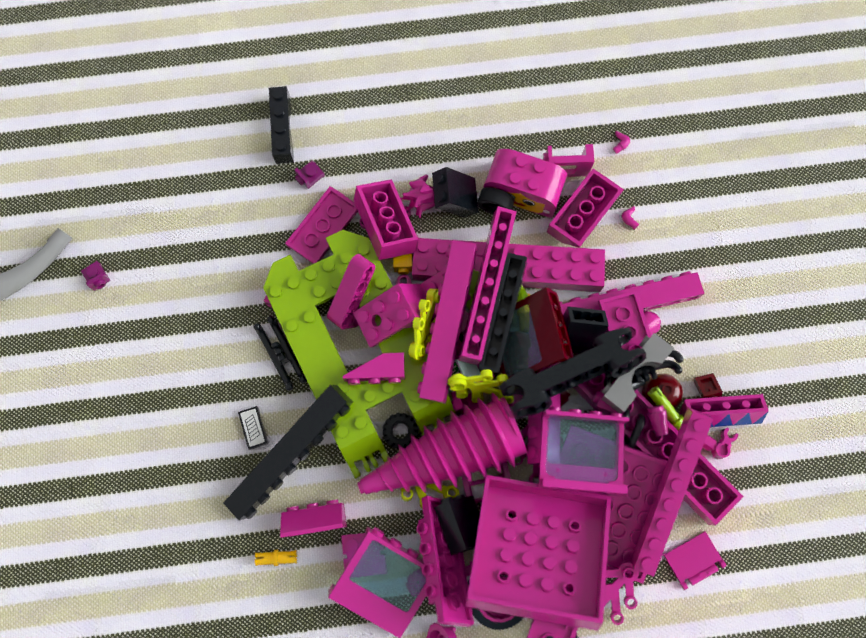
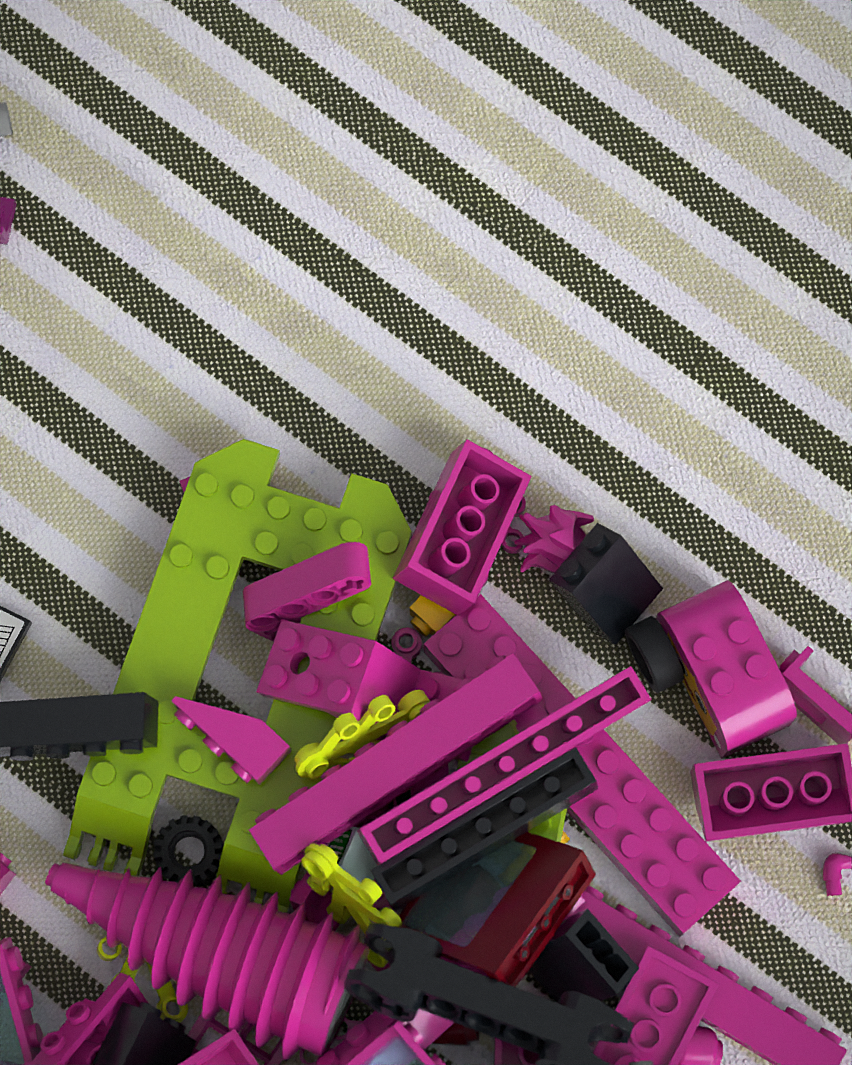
camera: 45 degrees right, 0 degrees up
black piece [253,316,307,391] -> none
black arch [269,86,294,164] -> none
dark pink plate [285,186,358,264] -> none
magenta bracket [294,160,325,189] -> none

